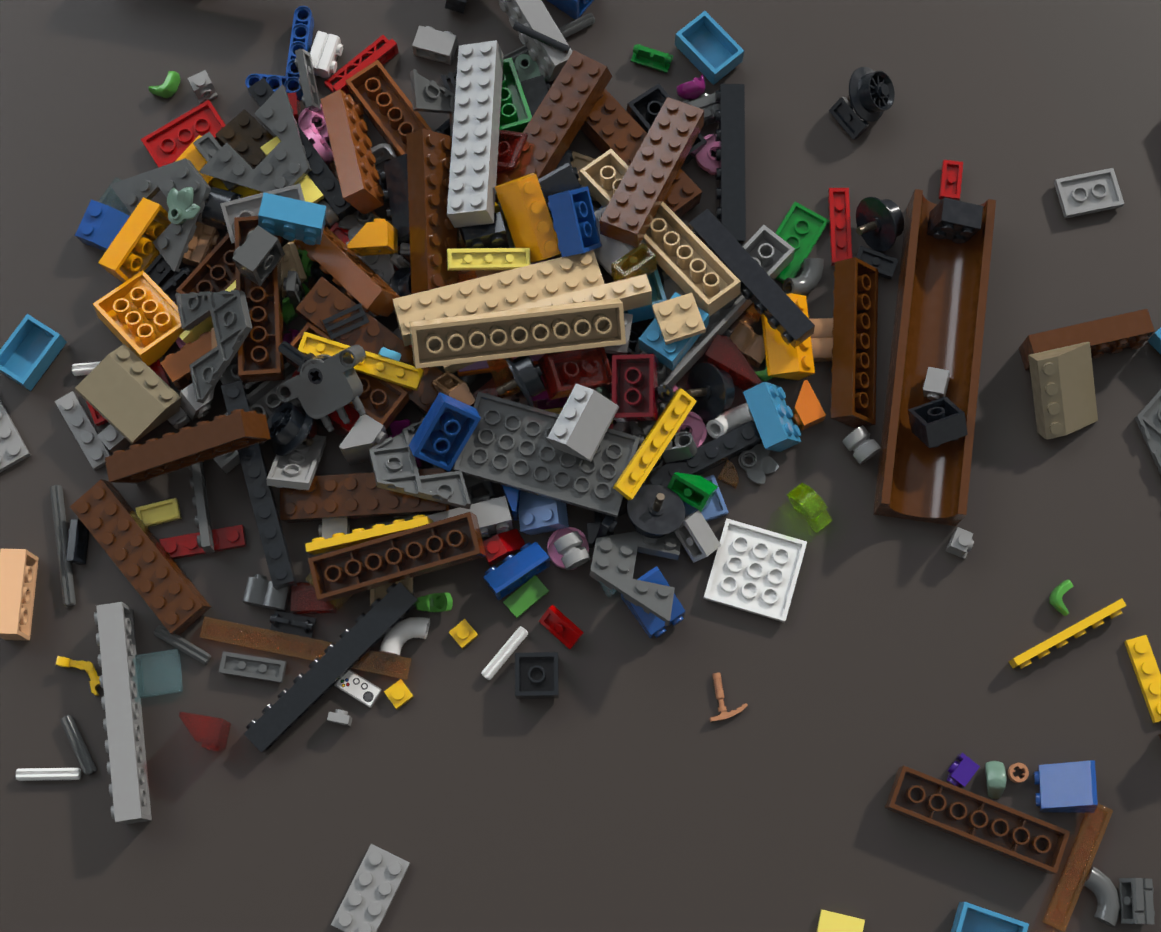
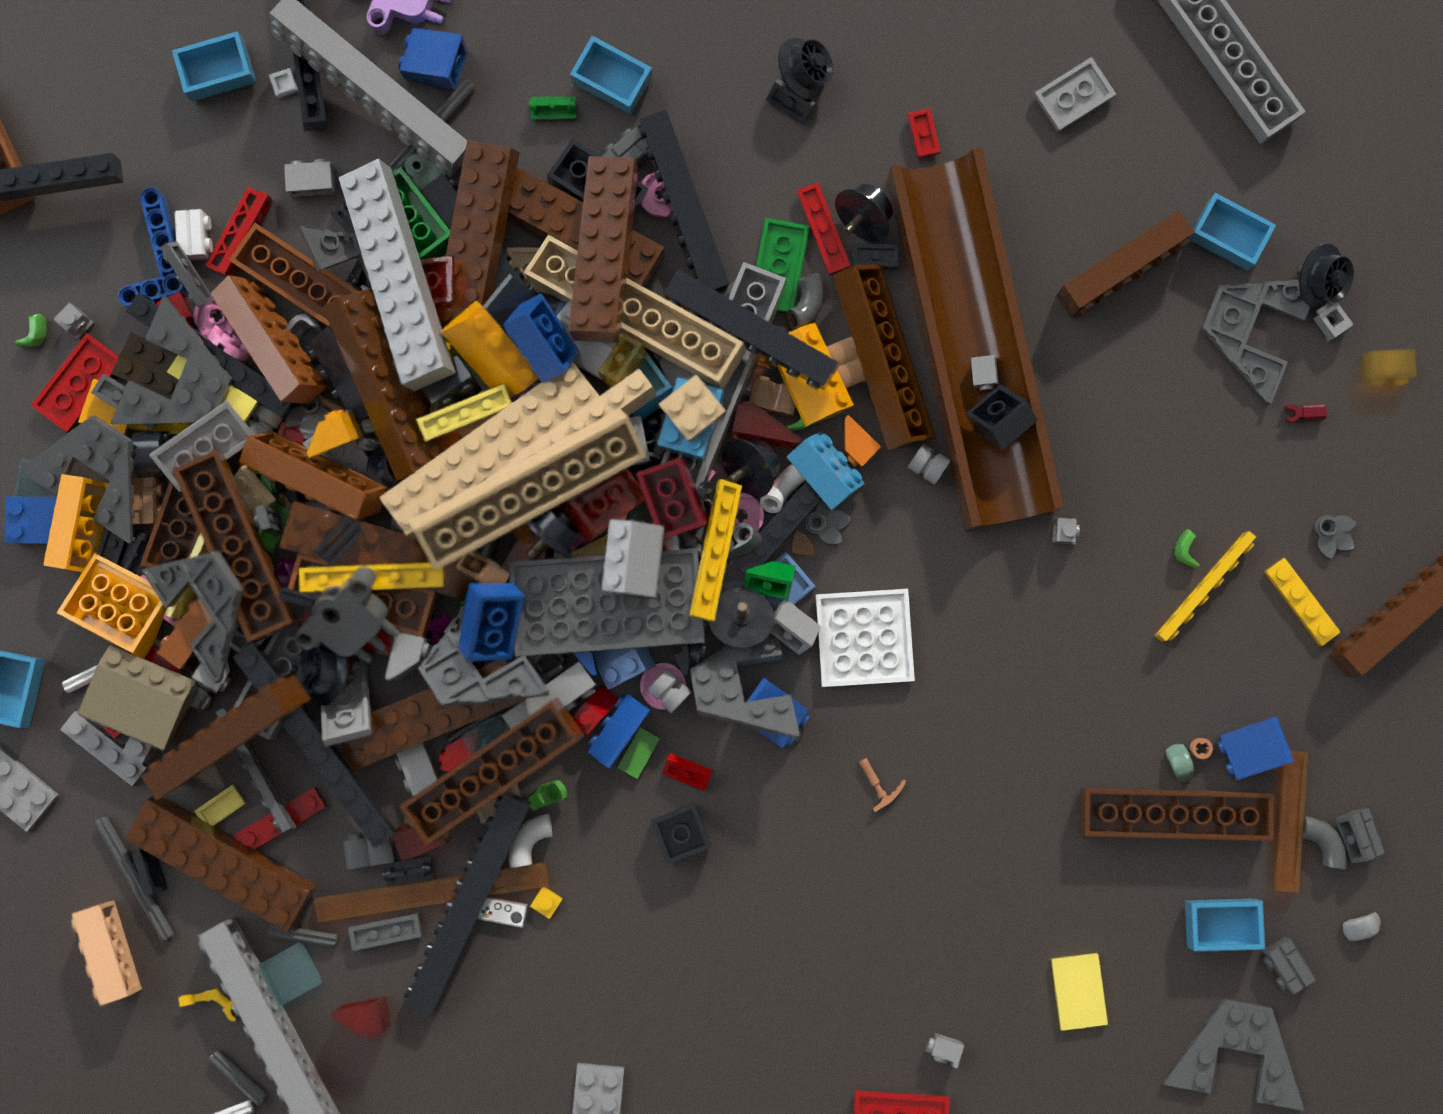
camera: 20 degrees left, 10 degrees up
sand green plate [167,187,201,225] -> none
dark grey brick [232,226,285,286] -> none
dark azure piece [258,192,326,245] -> none
yellow plate [305,515,433,555] -> none
light grey plate [327,709,353,727] -> none
medium azure tile [378,347,401,361] -> none
yellow plate [449,619,479,649] -> none
white axle [481,626,528,680] -> none
black bar [513,22,570,54] -> none
magenta hair [676,75,706,100] -> none
clear neon green brick [787,482,833,533] -> none
black brick [927,197,983,244] -> none
dark purple brick [946,753,980,788] -> none
dark tan slope [1028,342,1098,440] -> none

